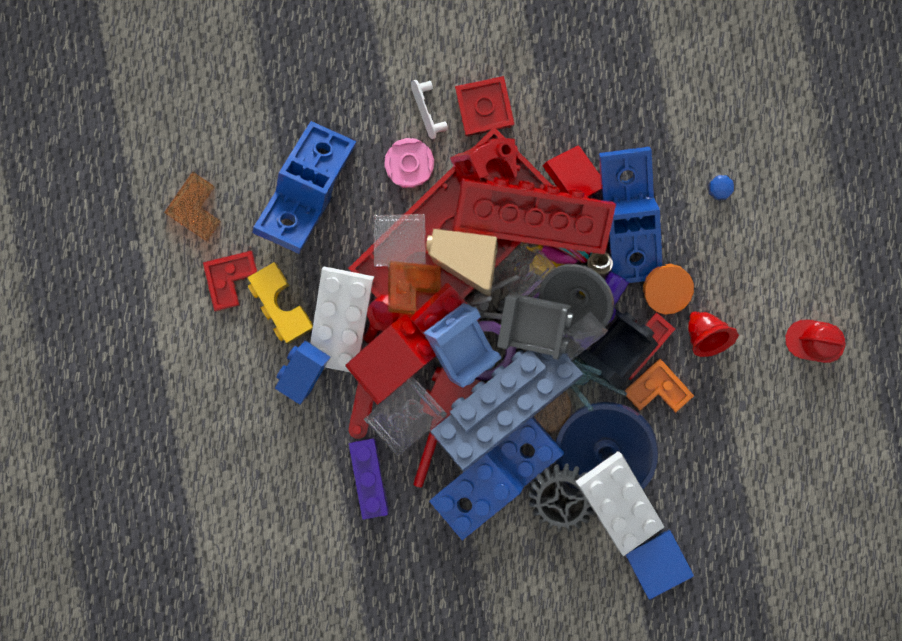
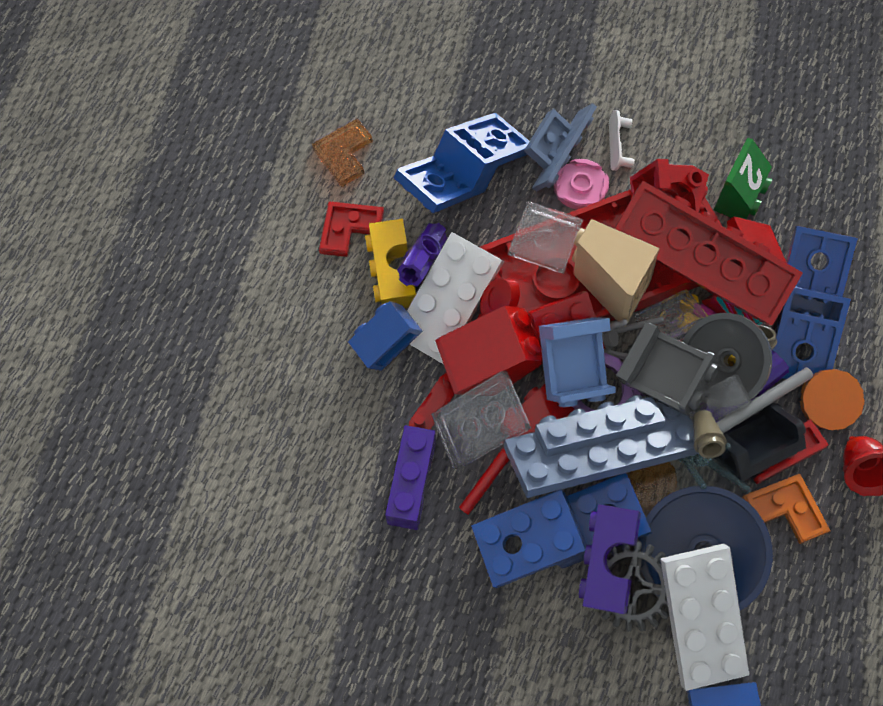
camera: 20 degrees right, 20 degrees down
clear orange tile [388,261,441,314] -> none
red plate [455,76,515,137] -> none
none -> dark purple piece [397,223,447,286]
none -> sand blue bracket [524,103,597,192]
none -> dark purple arch [579,504,641,614]
none -> dark tan cone [693,410,727,459]
none -> green slope [713,137,772,219]
none -> light grey bar [716,367,813,433]

